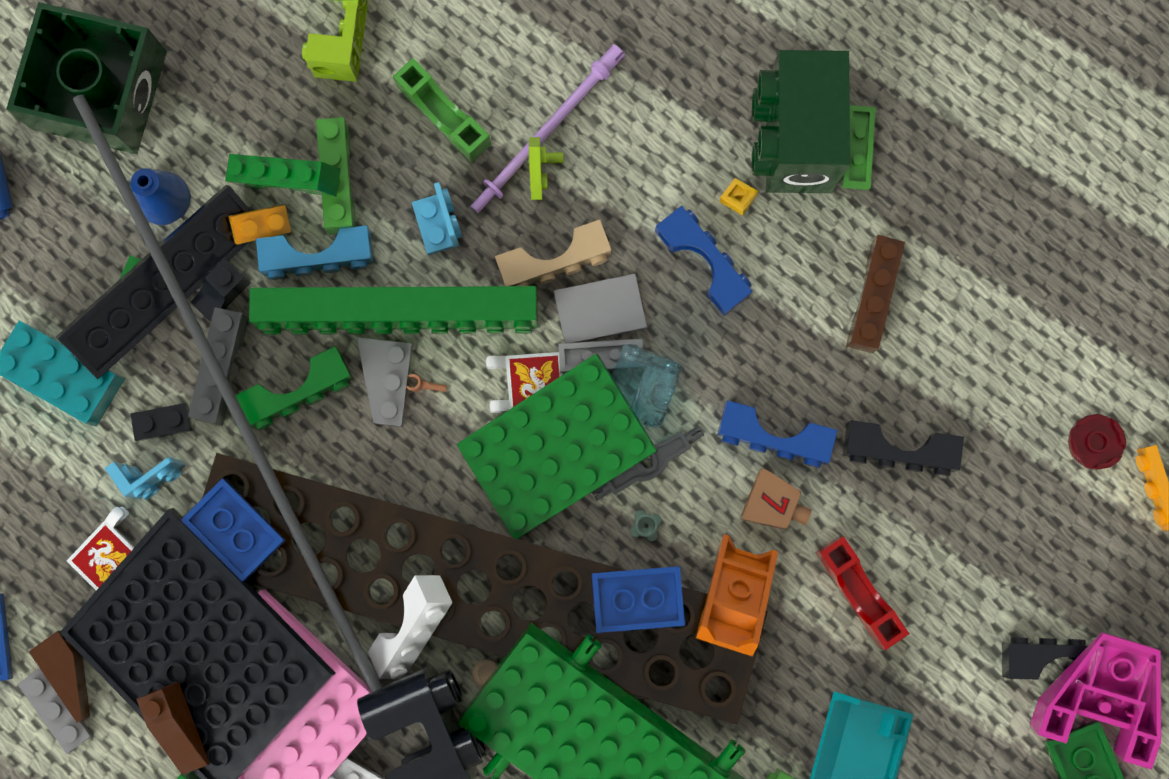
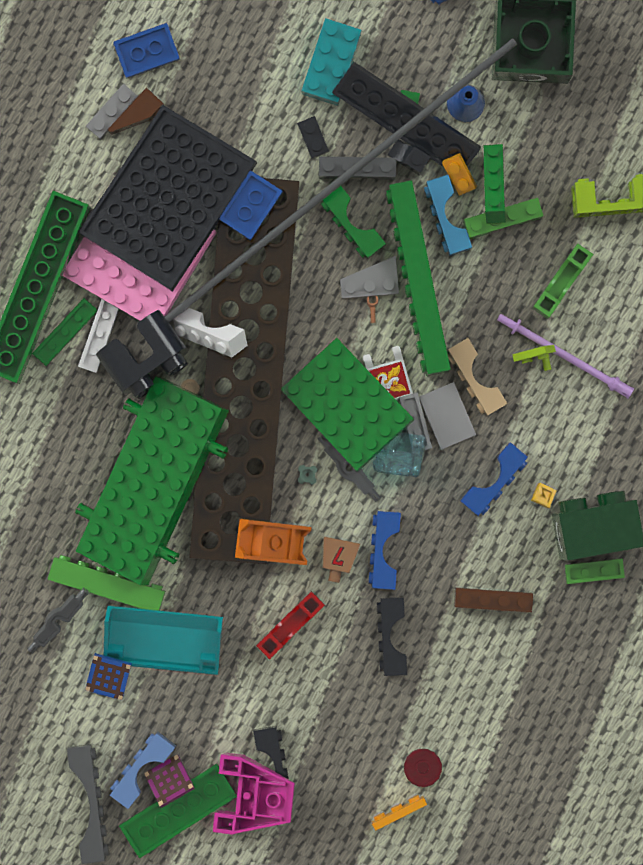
camera: 80 degrees right, 5 degrees up
flag [67,506,134,590] -> none
medium azure bracket [104,457,186,500] -> none
reddish brown slope [136,681,210,775] -> none
medium azure bracket [412,182,462,255] -> none
blue plate [592,566,685,633] -> none

